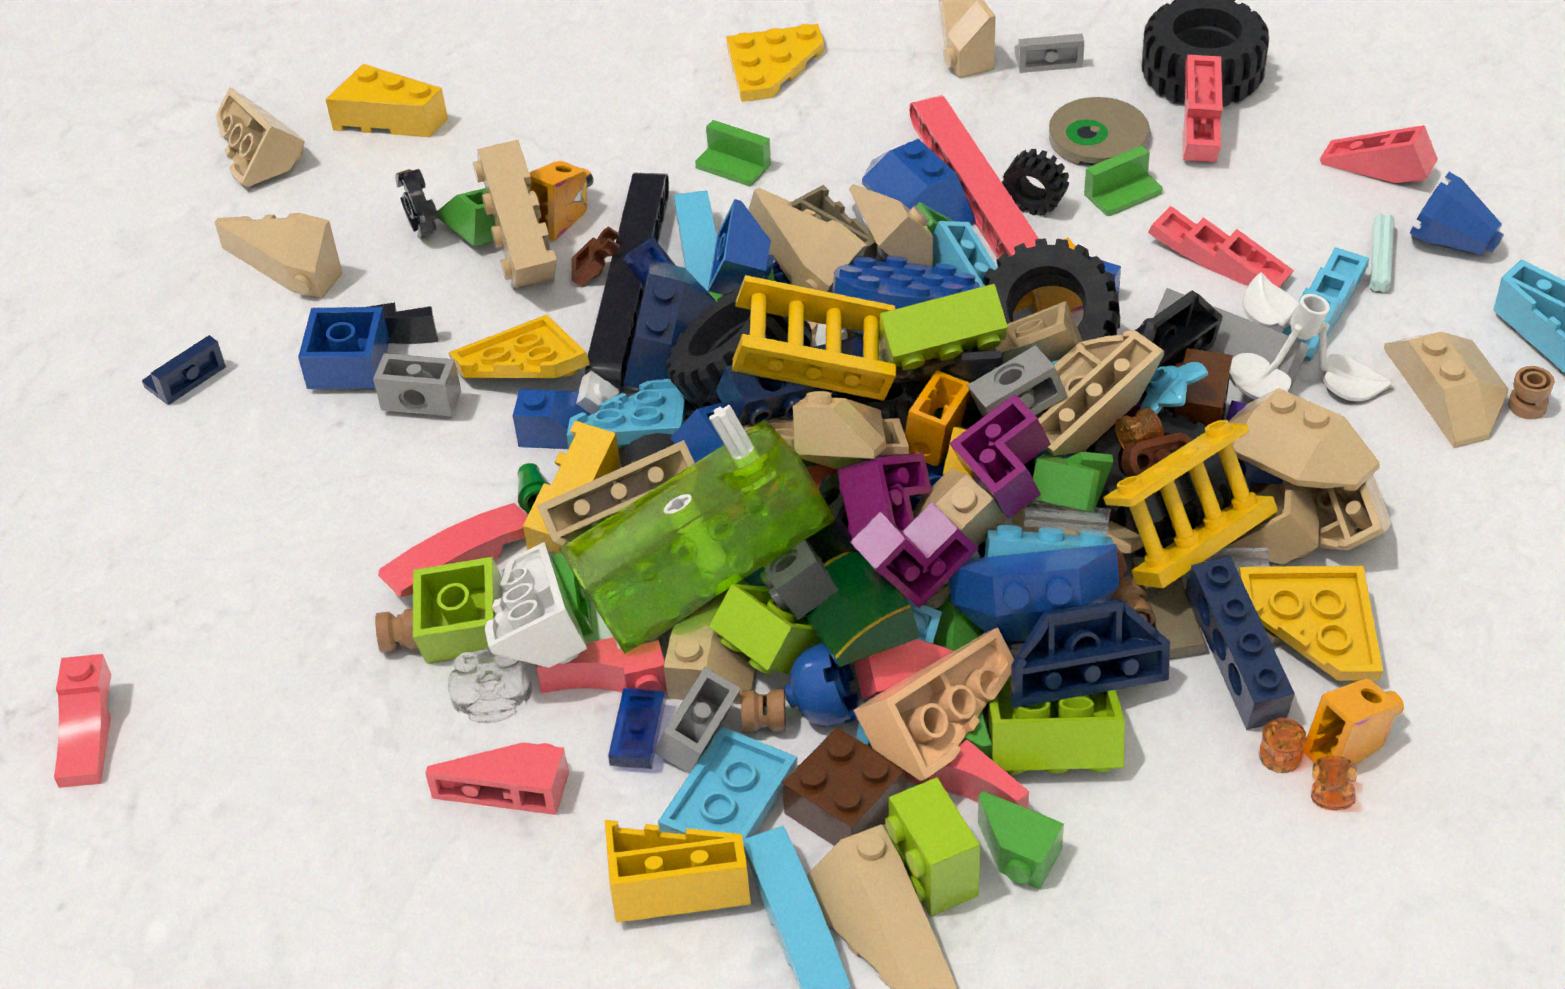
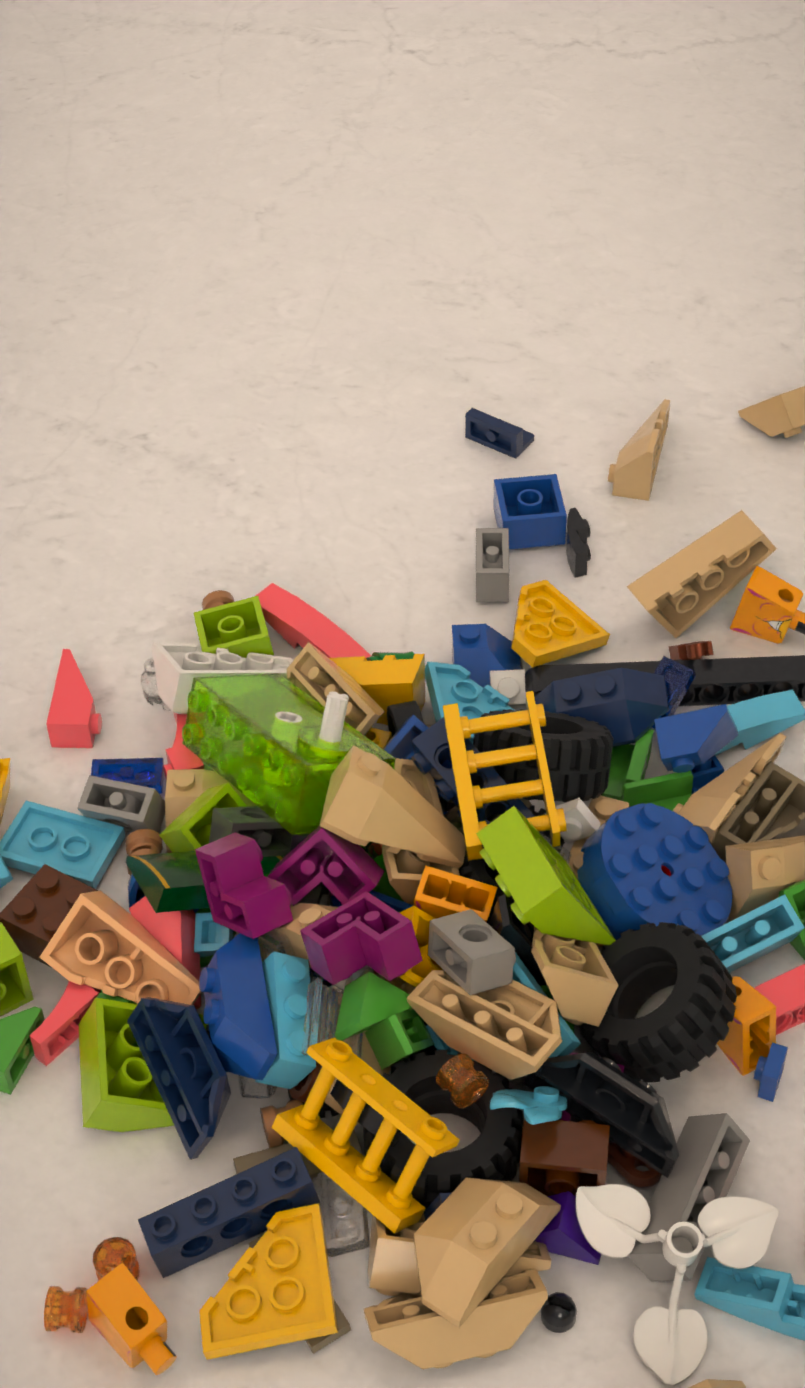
camera: 80 degrees right, 0 degrees up
coral slope [54,654,111,788] -> none
black plate [395,169,438,238] -> none
copper plate [1121,433,1192,477] -> none

